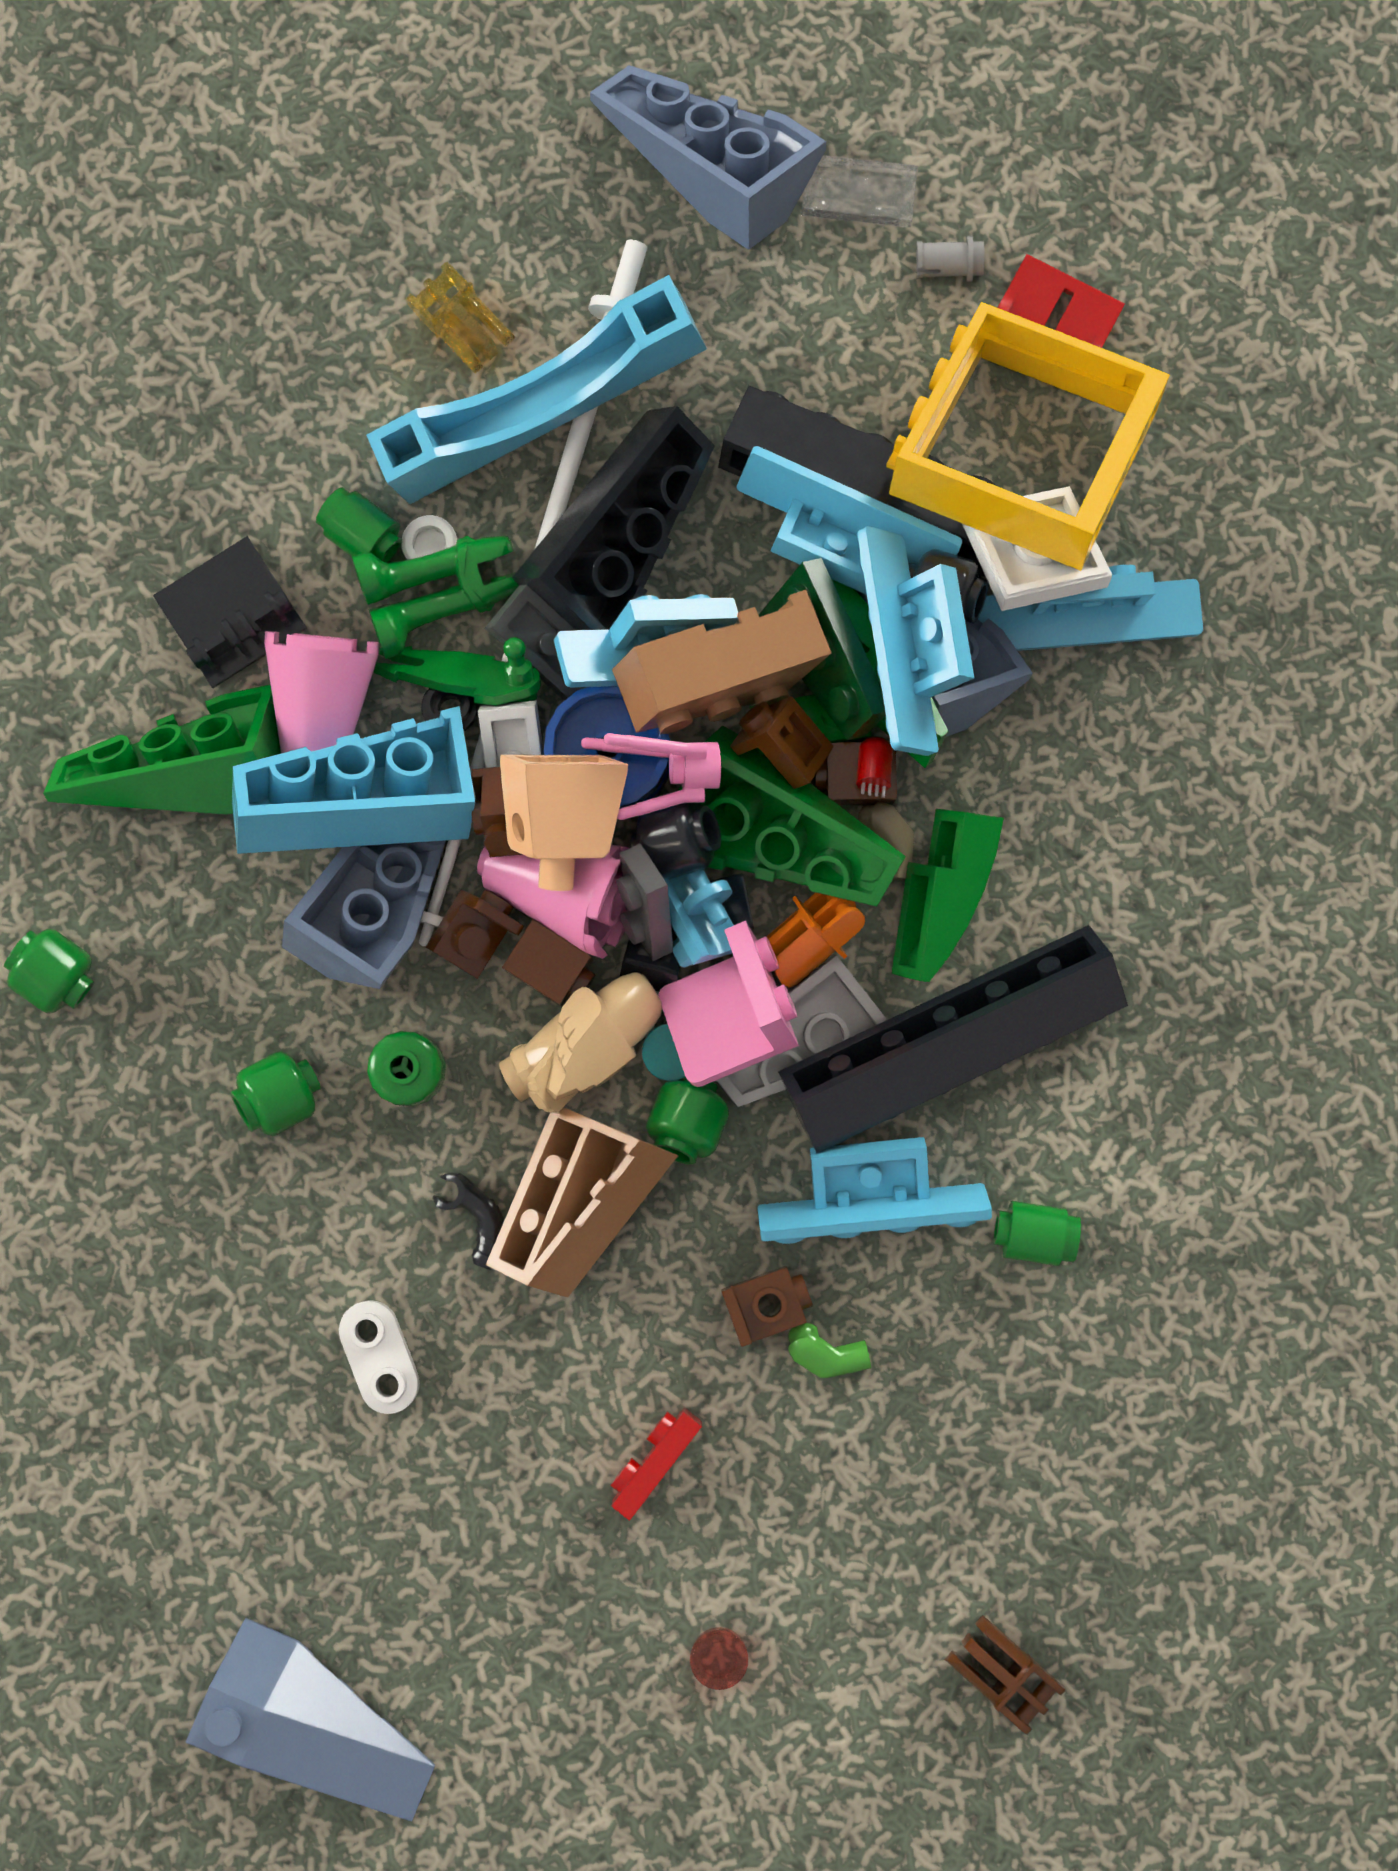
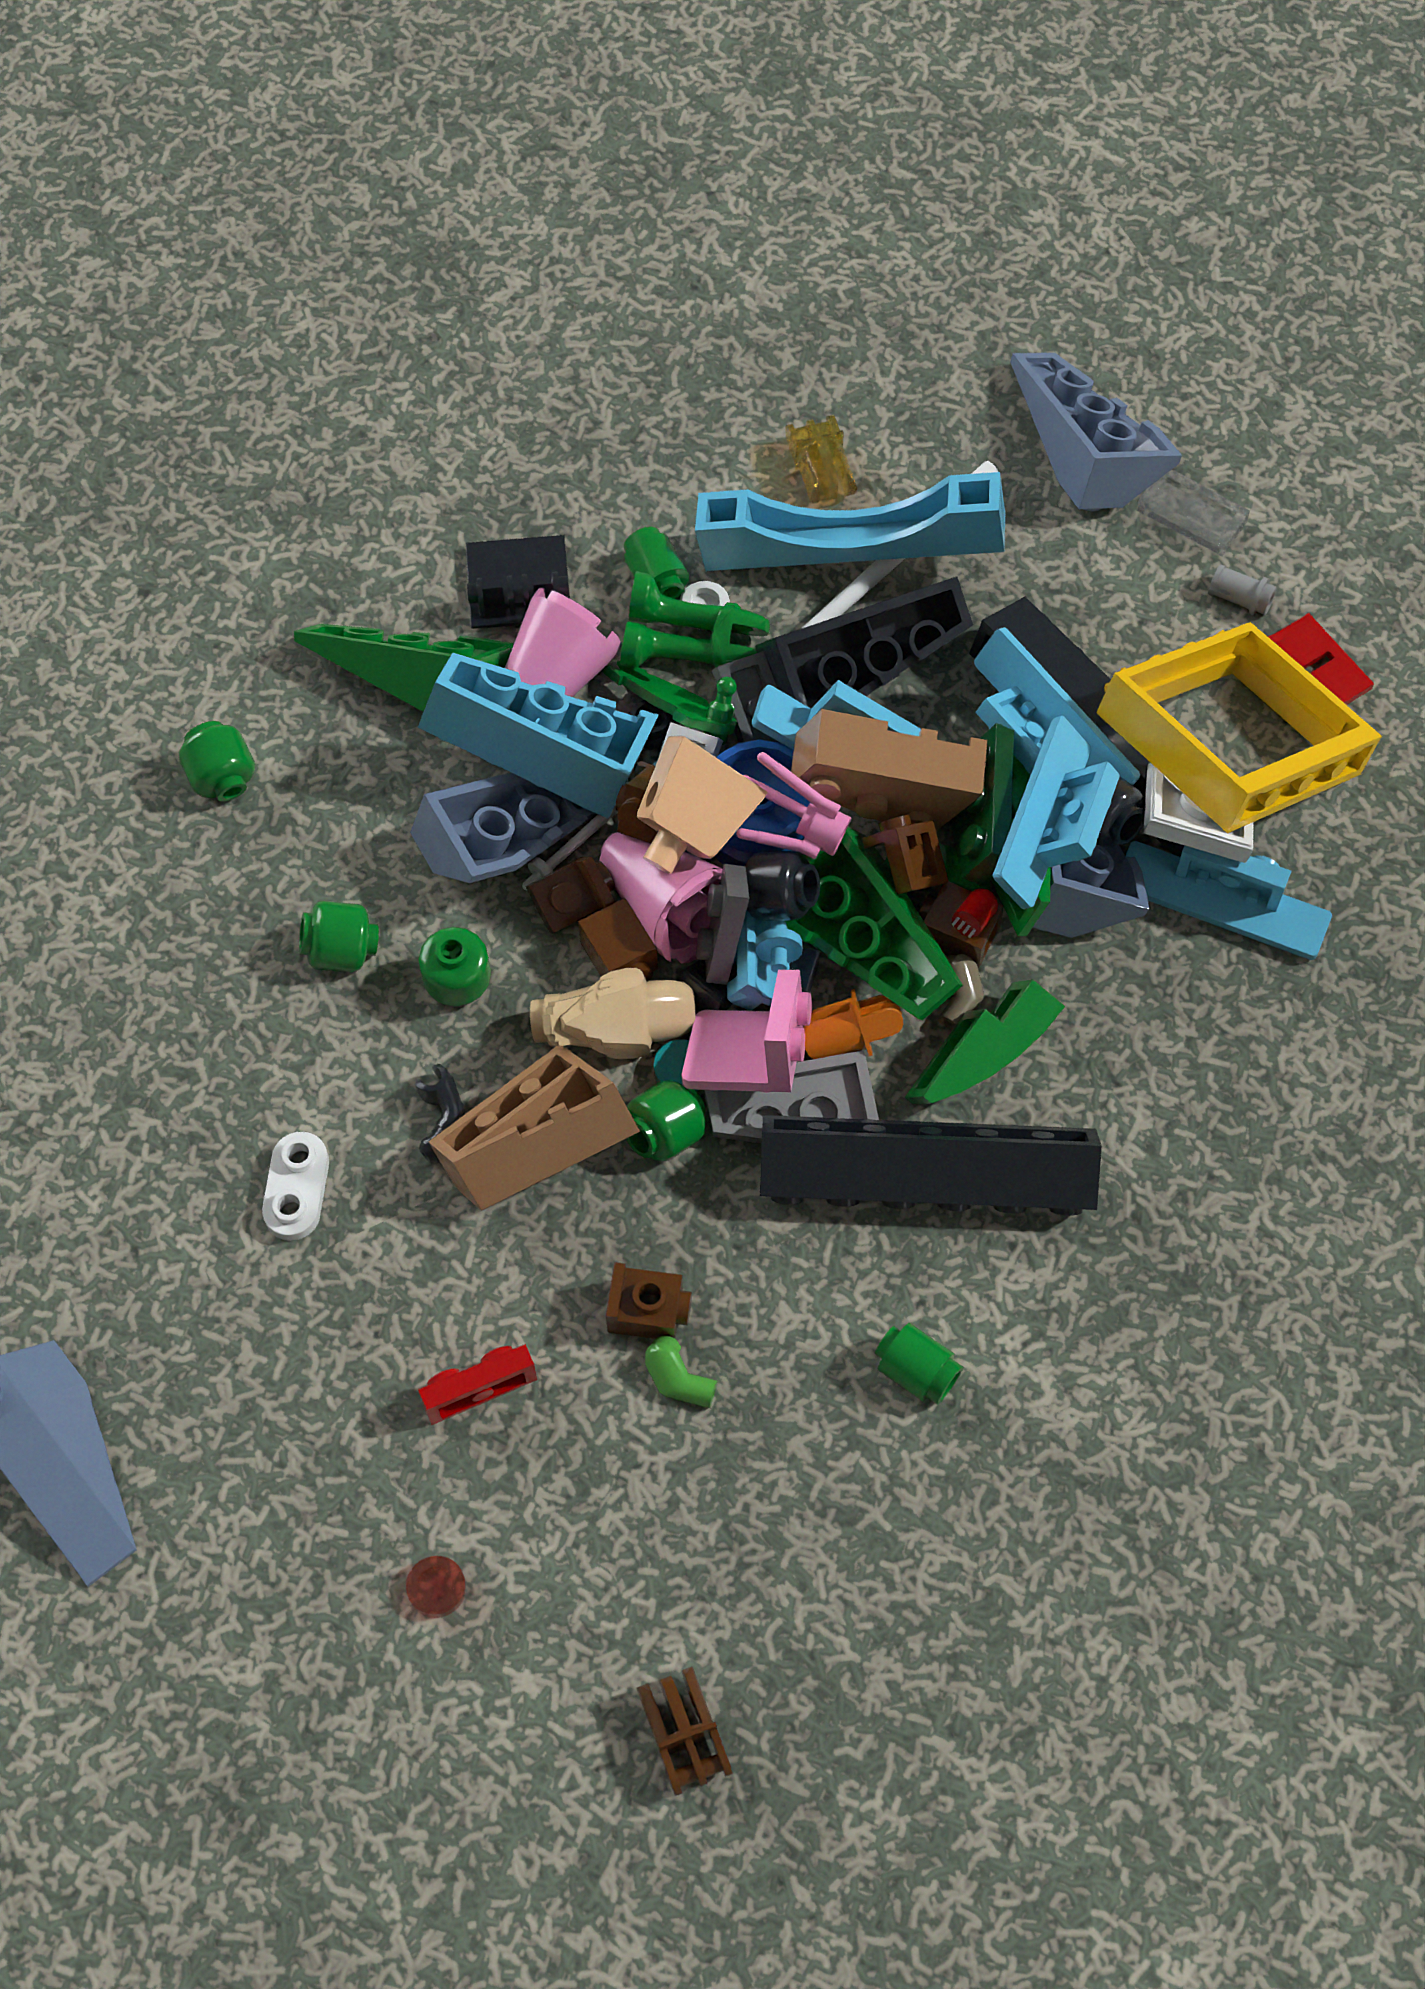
camera: 25 degrees right, 20 degrees down
medium azure bracket [757,1137,992,1244] -> none

